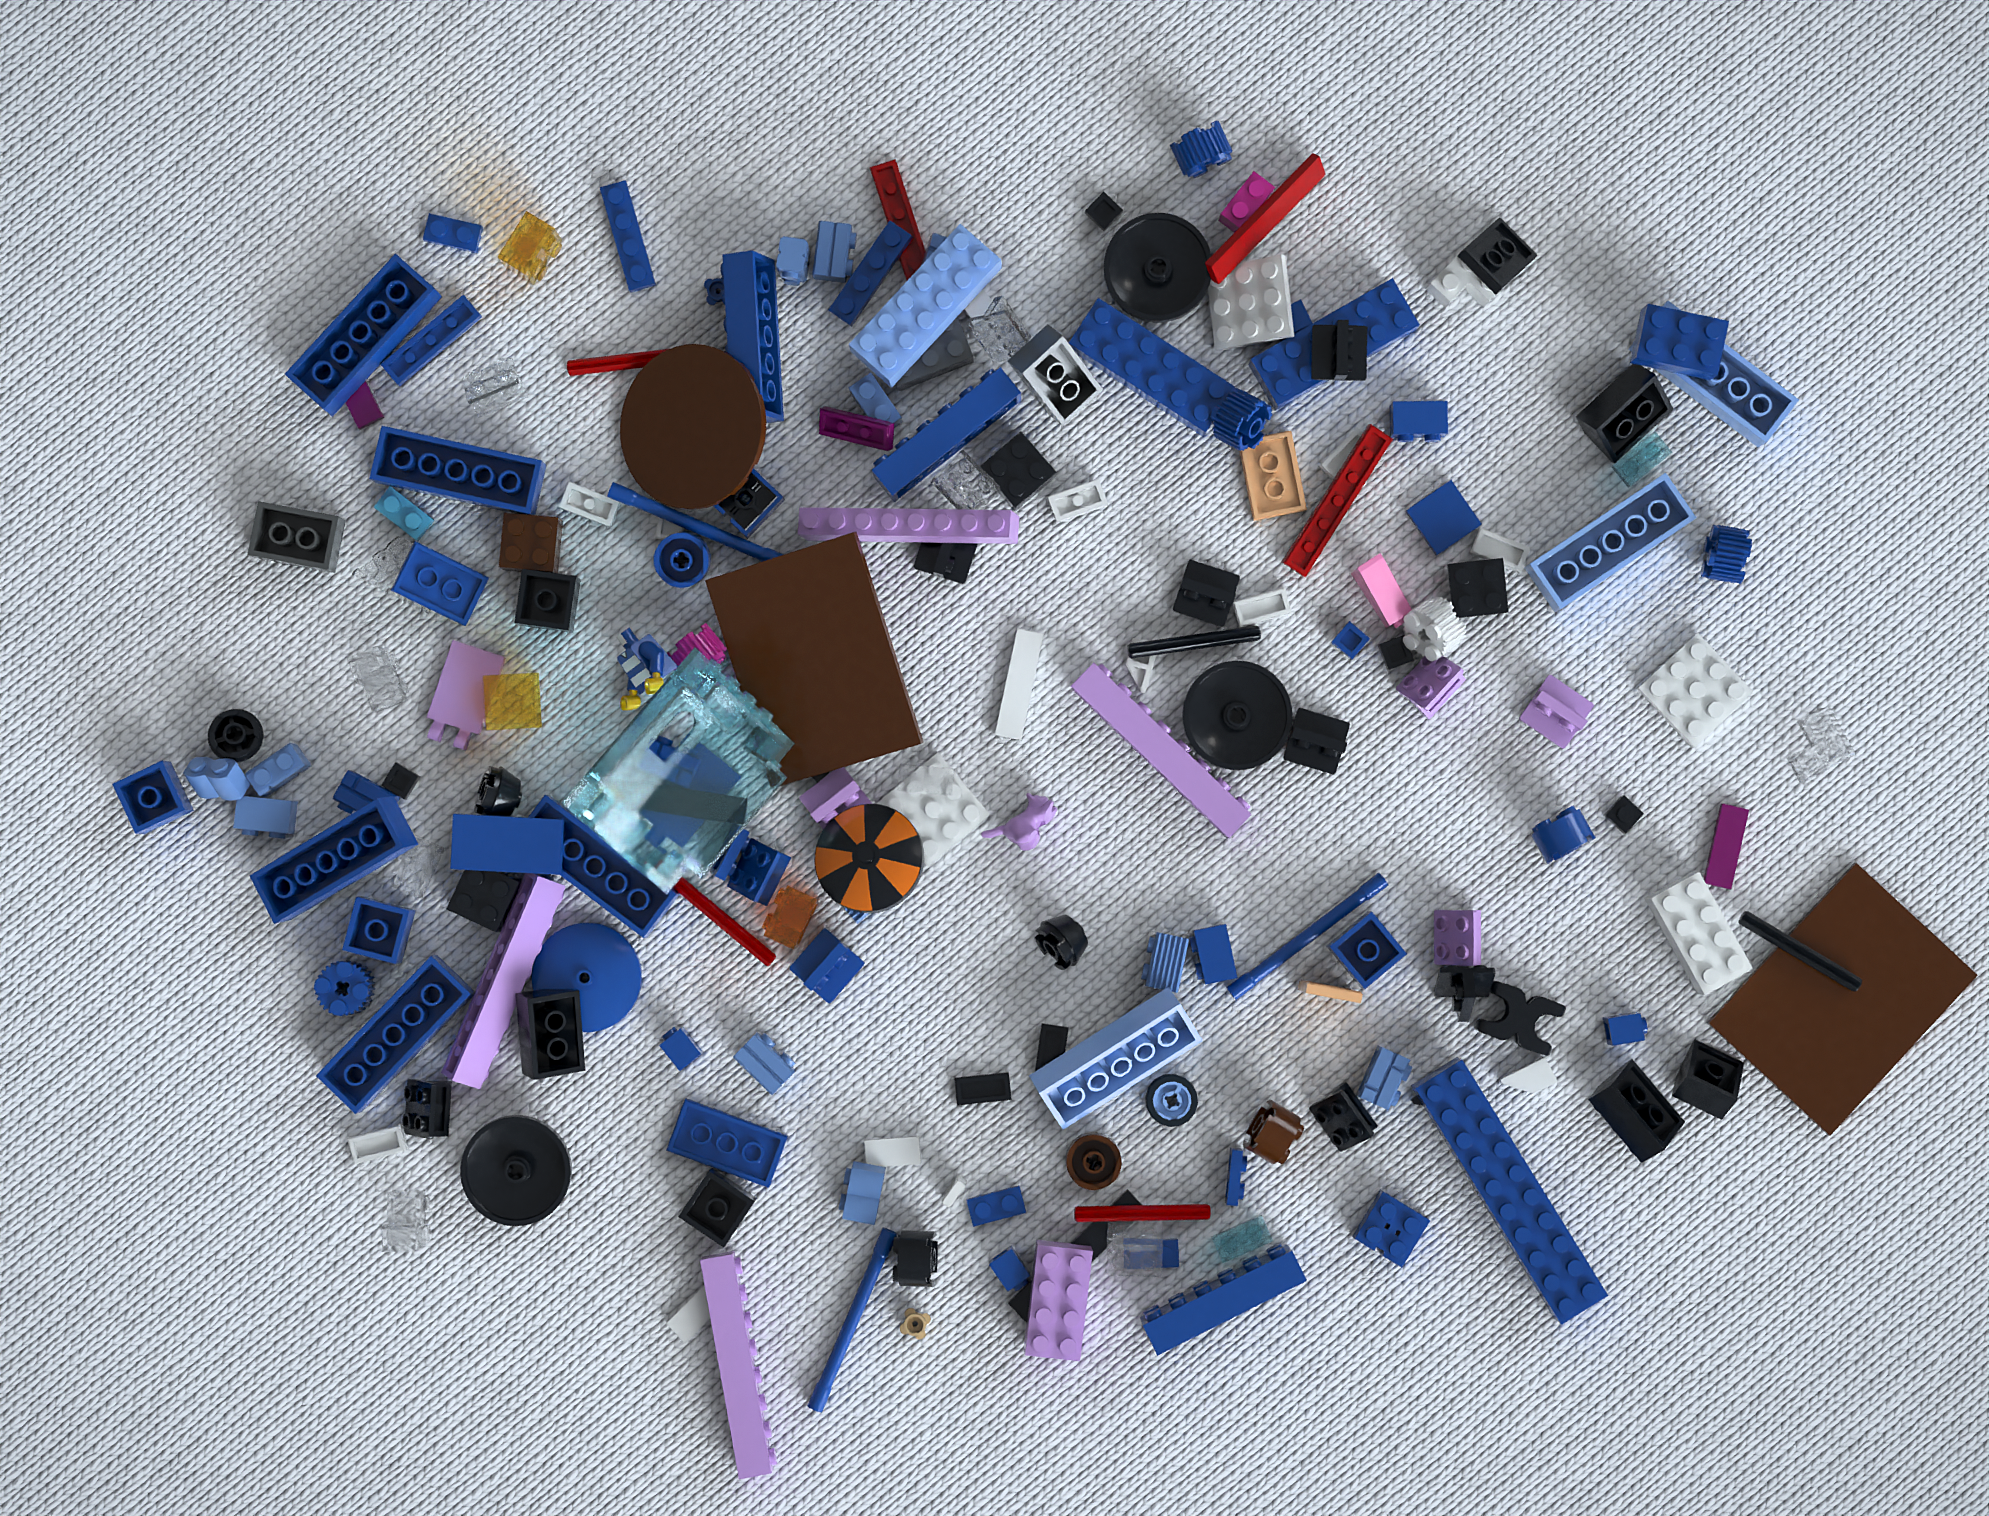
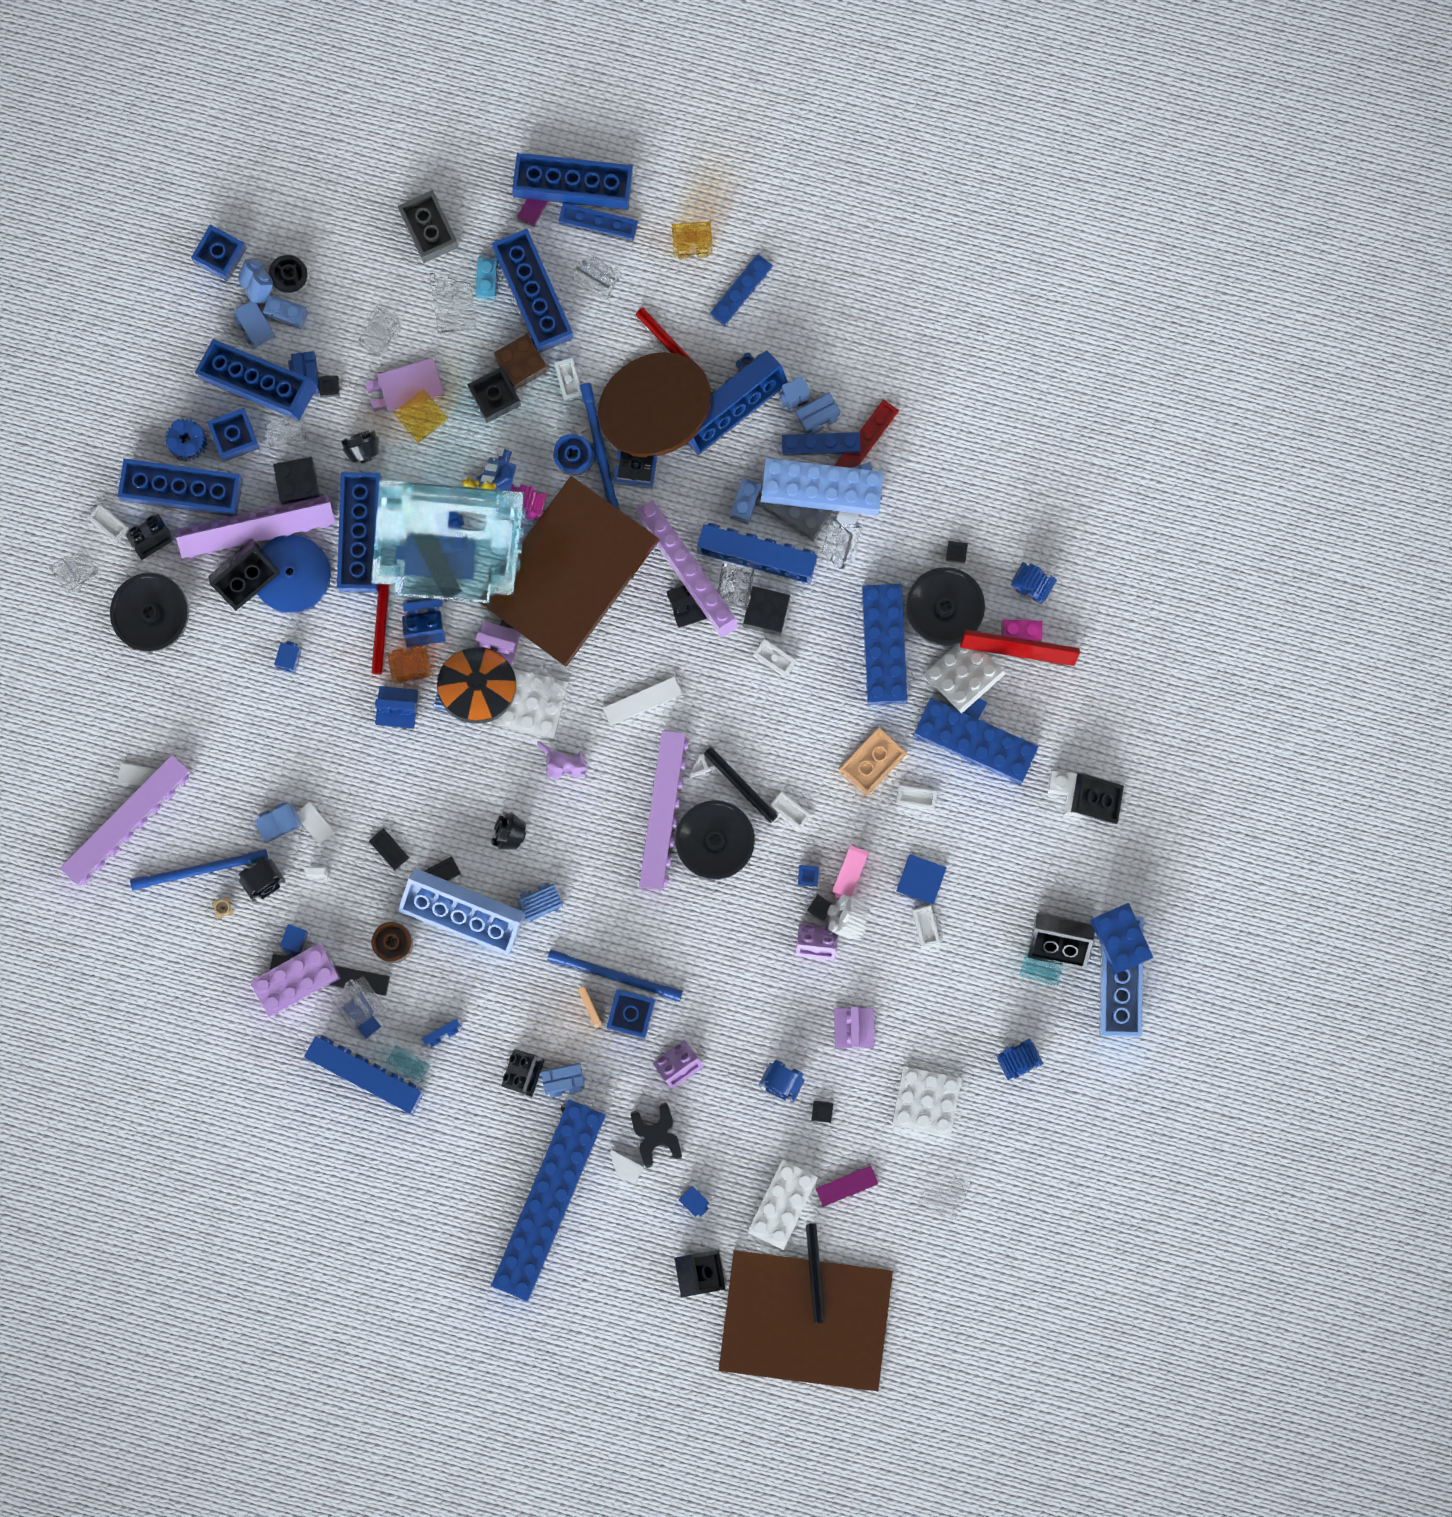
camera: 50 degrees right, 5 degrees down
blue tile [390,541,489,626] -> none
blue plate [423,213,483,254] -> none
blue tile [450,814,564,875] -> none
blue tile [666,1098,788,1188] -> none
black brick [678,1168,757,1248] -> none
medium blue brick [733,1032,797,1095] -> none
magenta tile [819,406,894,451] -> none
blue plate [966,1185,1026,1227] -> none
dark grey brick [1008,324,1103,427] -> none
red axle [1074,1204,1211,1222] -> none
wheel [1145,1074,1198,1127] -> none
black bracket [1173,560,1240,627] -> none
blue brick [1189,924,1238,985] -> none
blue brick [1210,388,1273,451] -> none
reddish brown brick [1243,1100,1304,1164] -> none
red tile [1281,424,1393,577] -> none
black bracket [1283,708,1350,775] -> none
black bracket [1311,320,1367,381] -> none
blue piece [1352,1189,1430,1267] -> none
blue brick [1389,401,1448,442] -> none
black bracket [1434,965,1496,1022] -> none
black brick [1447,558,1509,618] -> none
light blue brick [1524,473,1697,612] -> none
black slope [1588,1059,1685,1163] -> none

